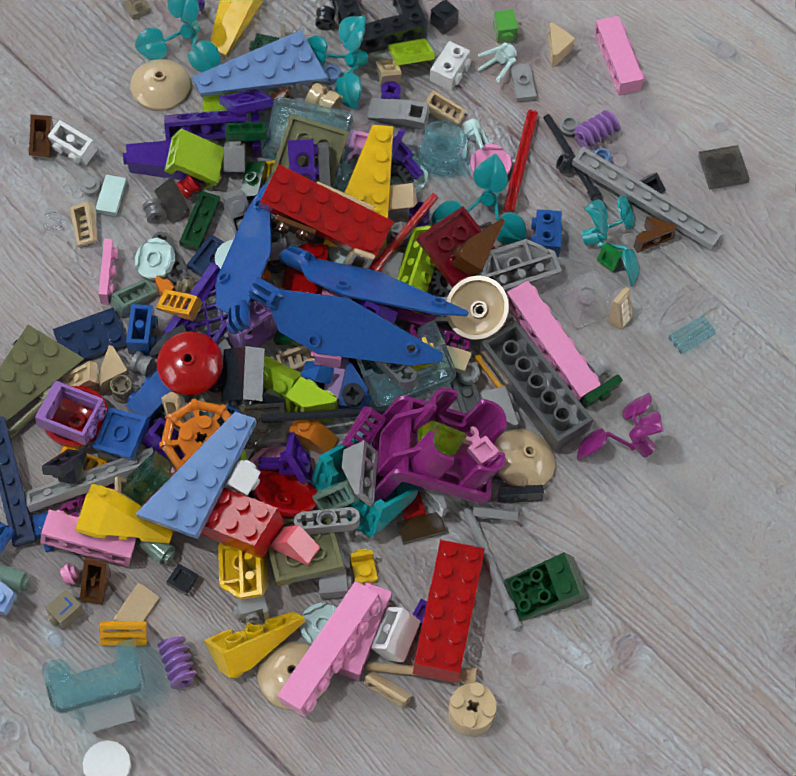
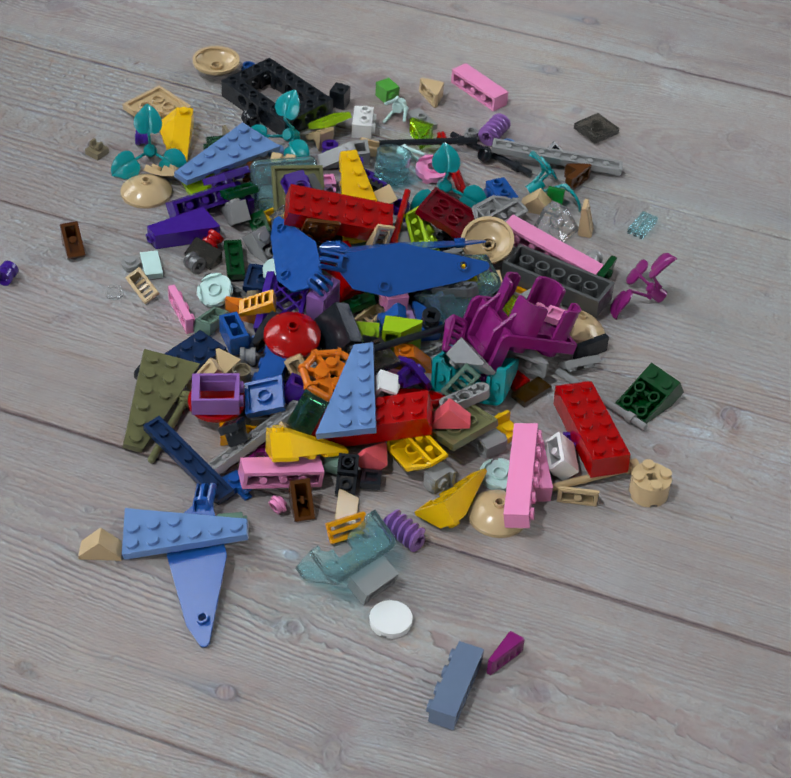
camera: 25 degrees left, 20 degrees down
dark tan brick [45,589,84,630] -> none
white brick [48,120,98,165] -> none
lime panel [164,129,224,190] -> none
reddish brown slope [452,218,505,277] -> none
none -> tan slope [144,164,179,178]
none -> black slope [335,453,359,496]
none -> coral slope [357,442,387,470]
none -> black bar [379,136,477,147]
none -> clear neon green slope [409,117,433,150]
none -> tan slope [521,188,556,217]

